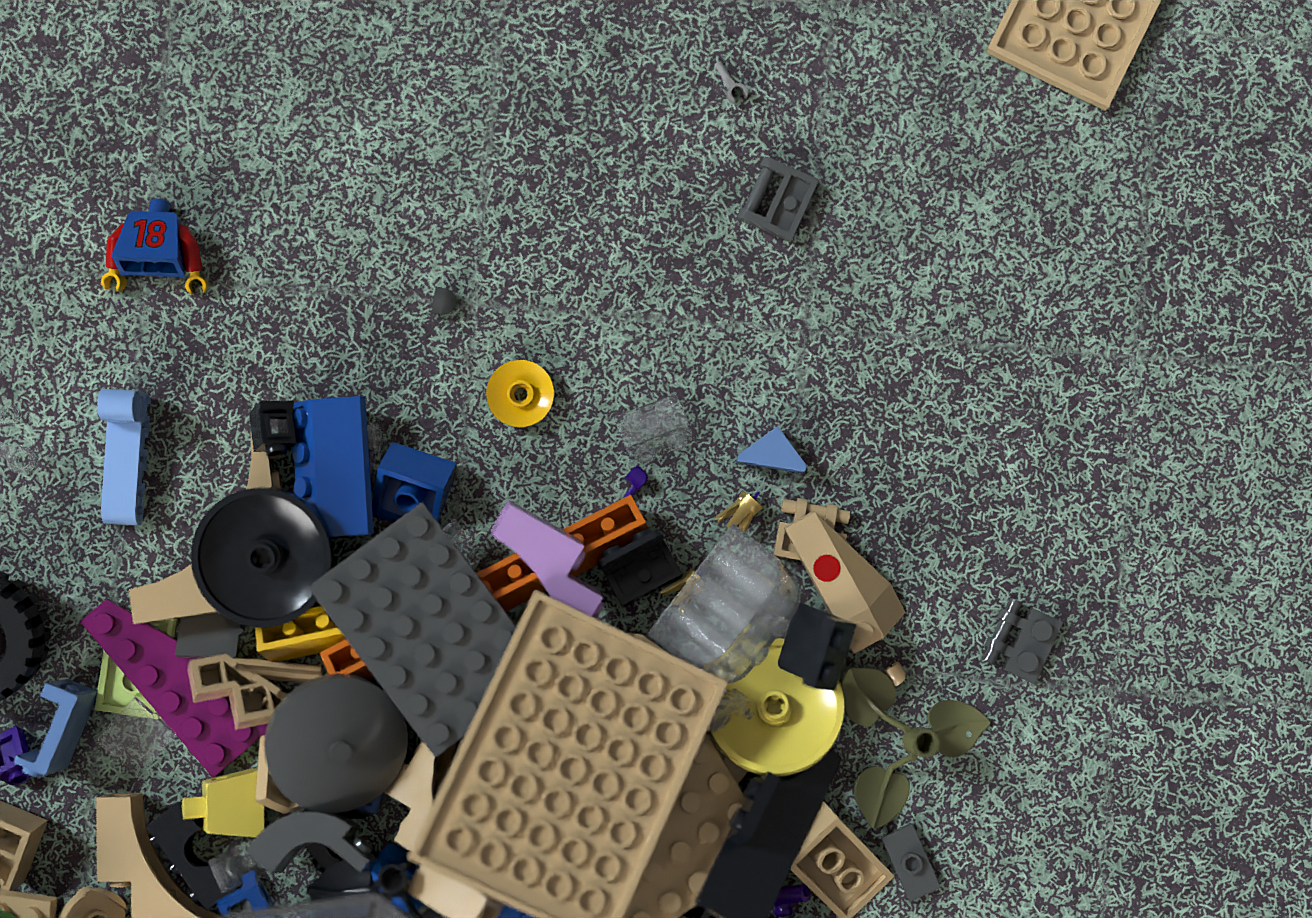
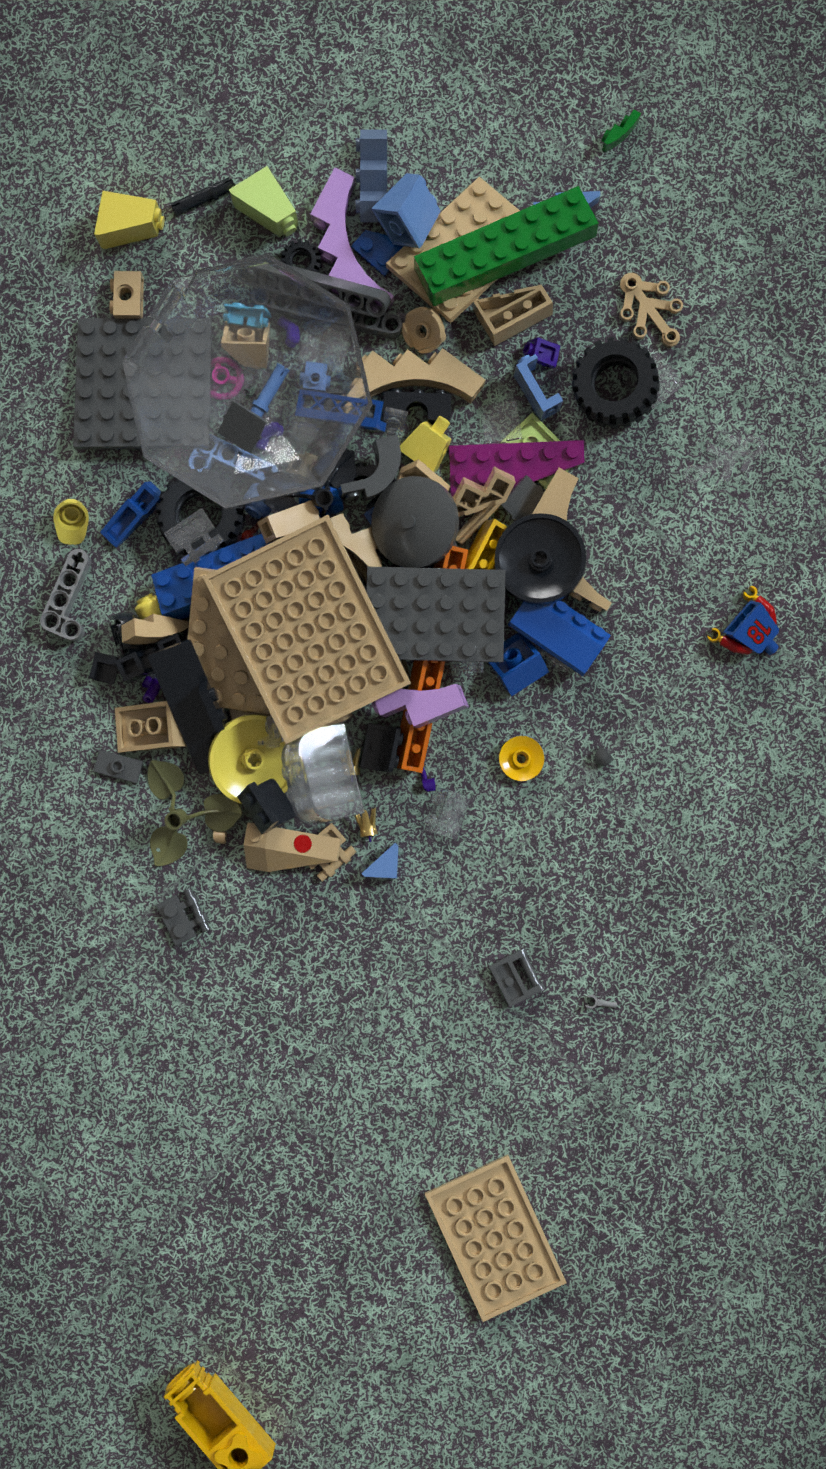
camera: 130 degrees right, 0 degrees up
light blue beam [97,389,151,526] -> none
black window [249,400,296,456] -> none

